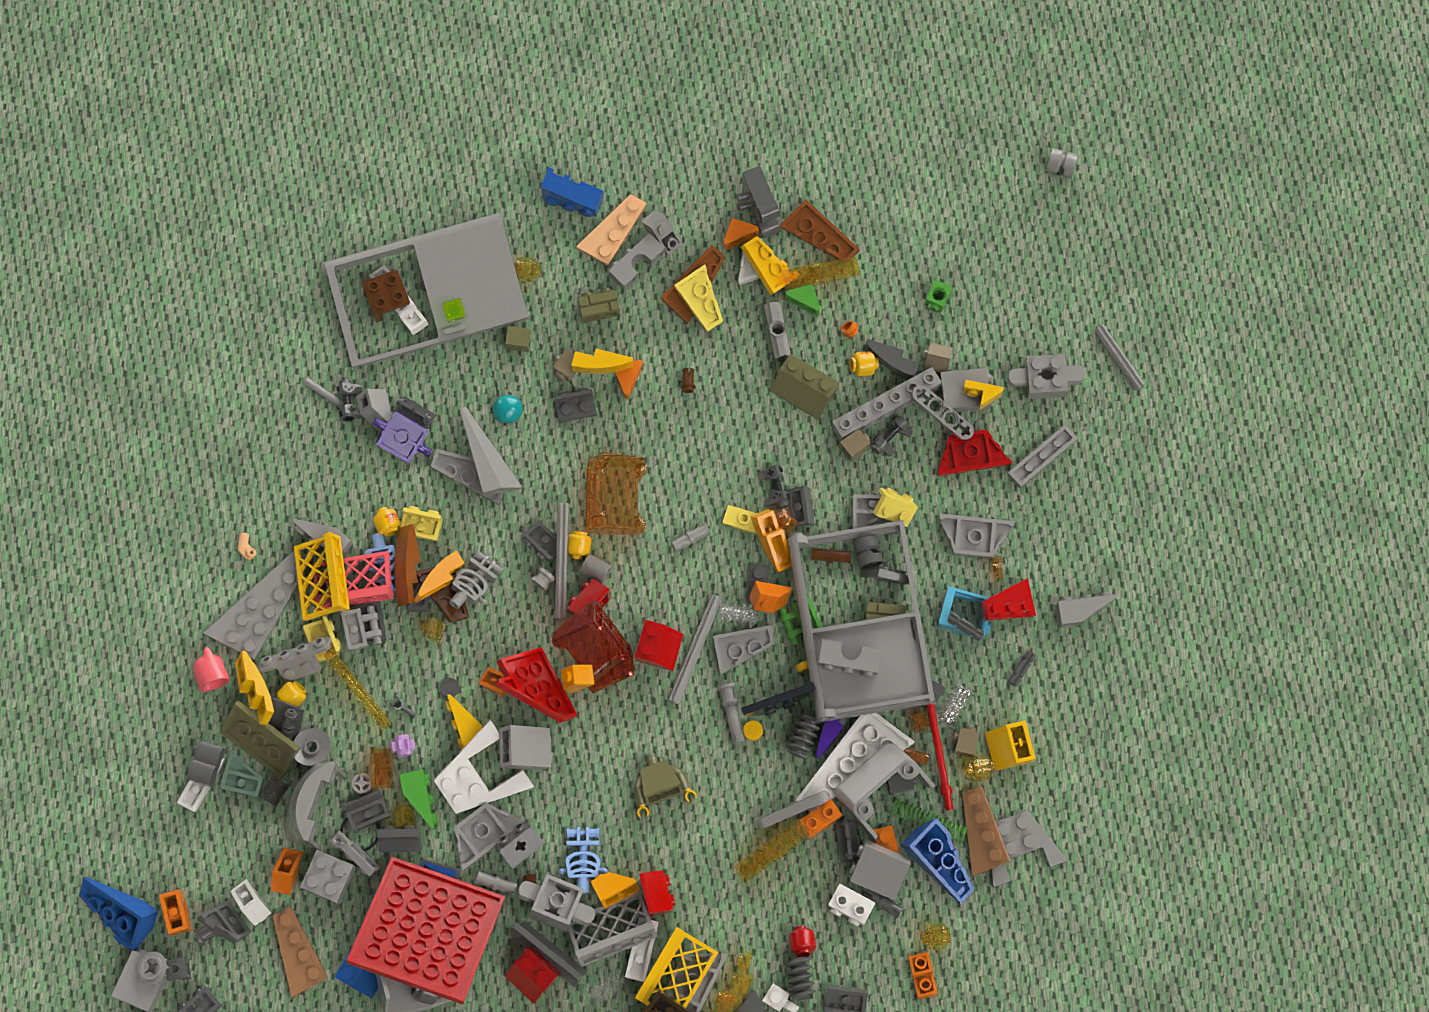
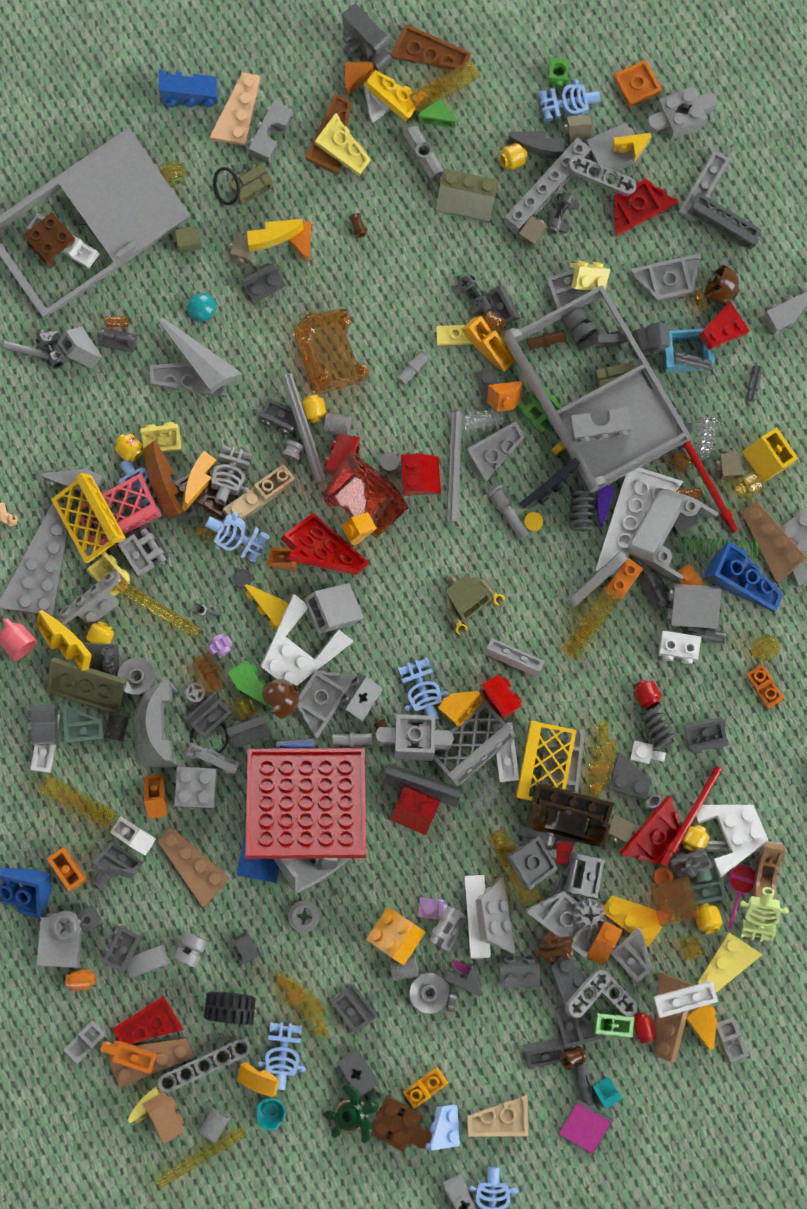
camera: 20 degrees left, 5 degrees up
plate [372,410,432,464] -> none
clear neon green plate [442,298,466,323] -> none
light grey slope [641,210,683,256] -> none
orange plate [841,320,858,338] -> none
light grey axle [1095,325,1145,391] -> none
none -> clear yellow slope [39,774,117,829]
none -> clear orange pin [105,314,129,329]
none -> light blue torso [205,512,270,562]
none -> black piece [213,167,241,205]
none -> tan slope [223,464,295,520]
none -> reddish brown cylinder [262,679,299,719]
none -> light grey tile [380,452,399,472]
none -> light grey plate [485,638,544,677]
none -> light blue torso [538,79,601,122]
none -> orange plate [613,59,662,108]
none -> dark grey brick [631,322,671,358]
none -> dark grey fence [687,192,762,250]
none -> reddish brown cylinder [704,264,739,303]

